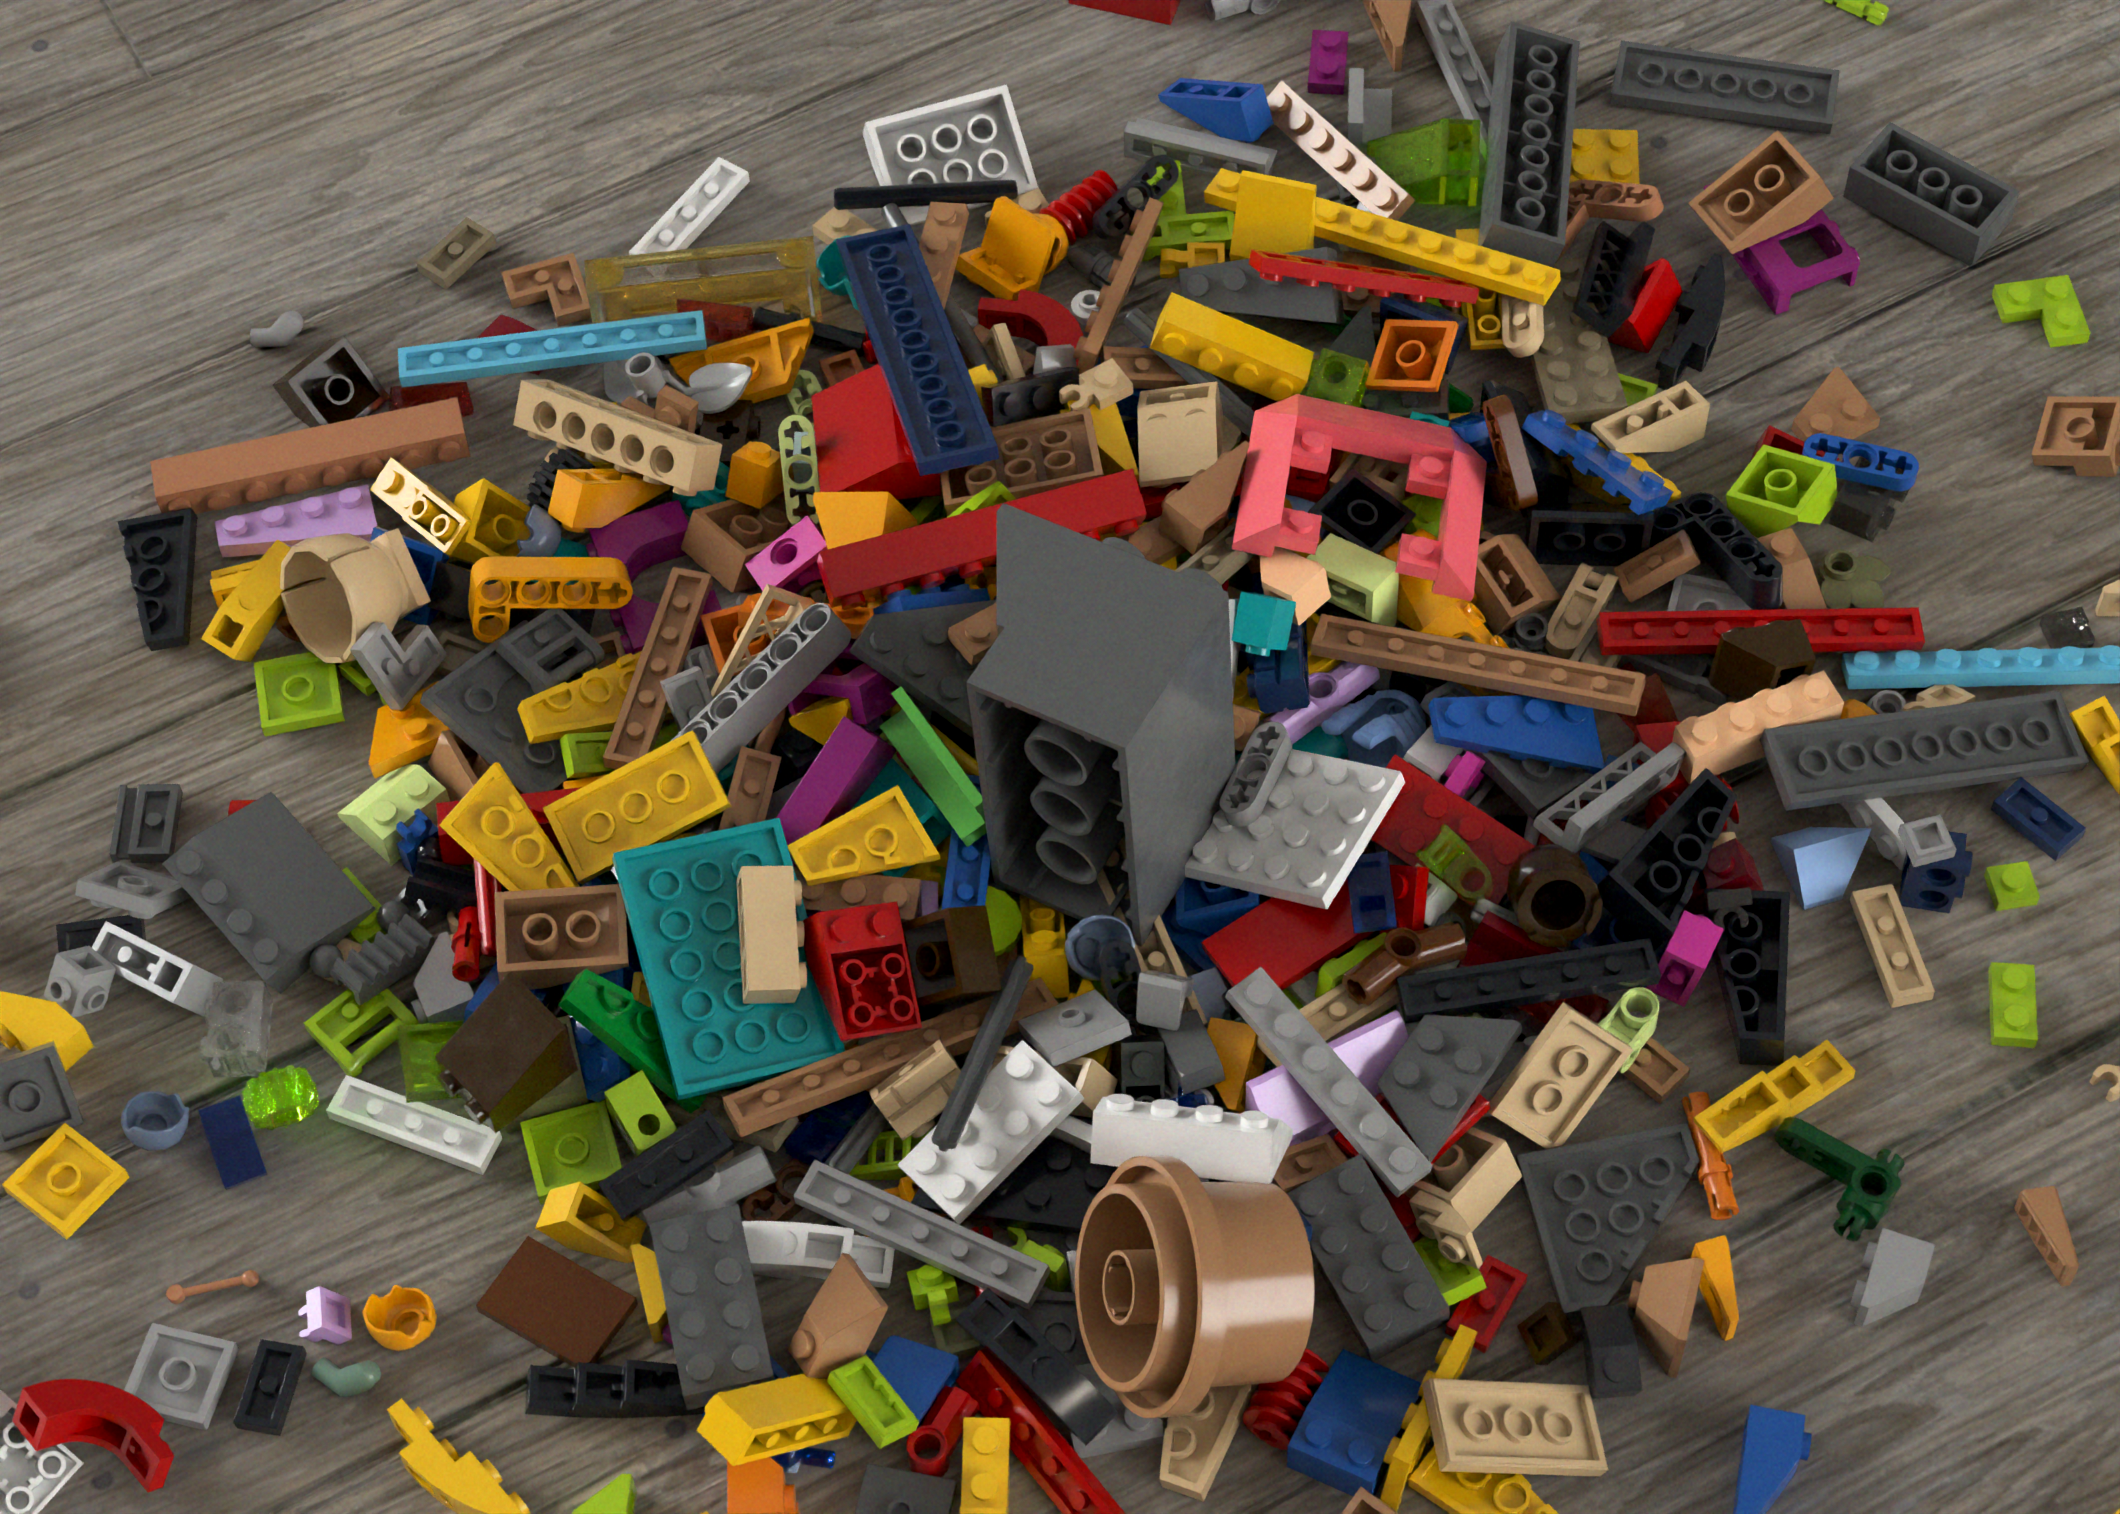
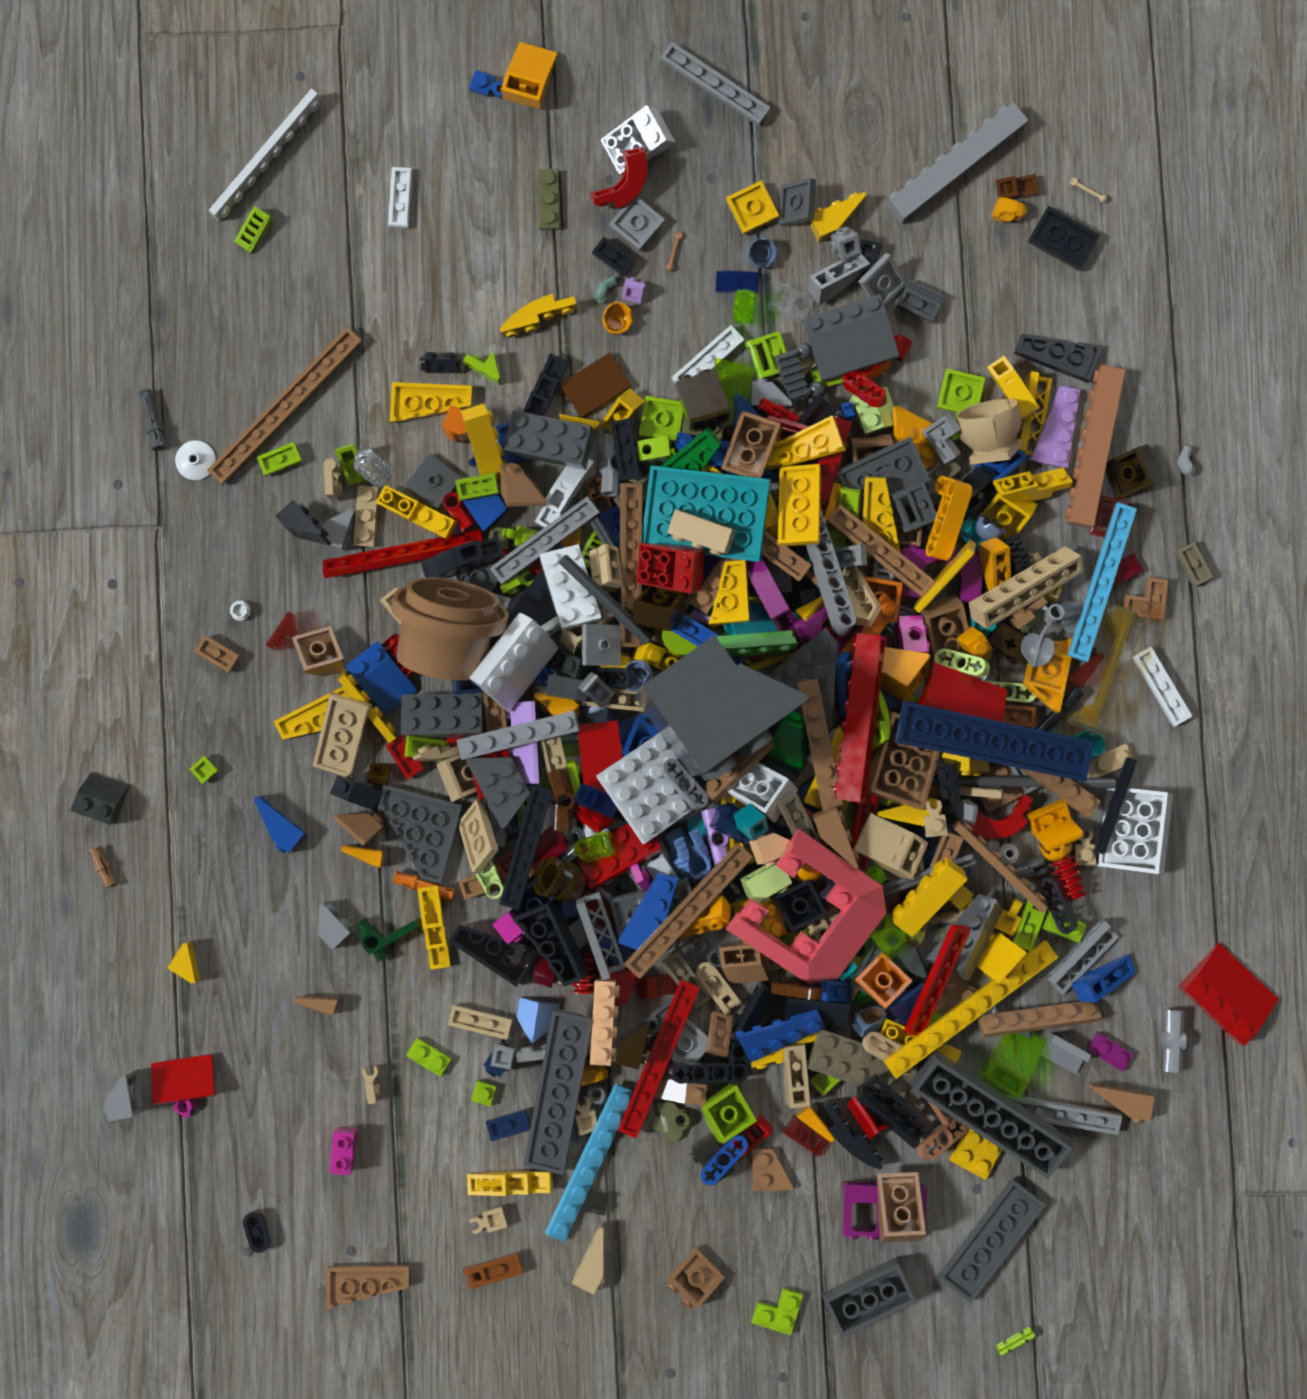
camera: 110 degrees right, 30 degrees up
none -> clear red slope [783,1115,829,1157]
none -> light orange slope [796,1106,835,1142]
none -> red beam [842,360,893,408]
none -> sand blue rock [851,1006,887,1037]
none -> yellow tile [914,539,976,613]

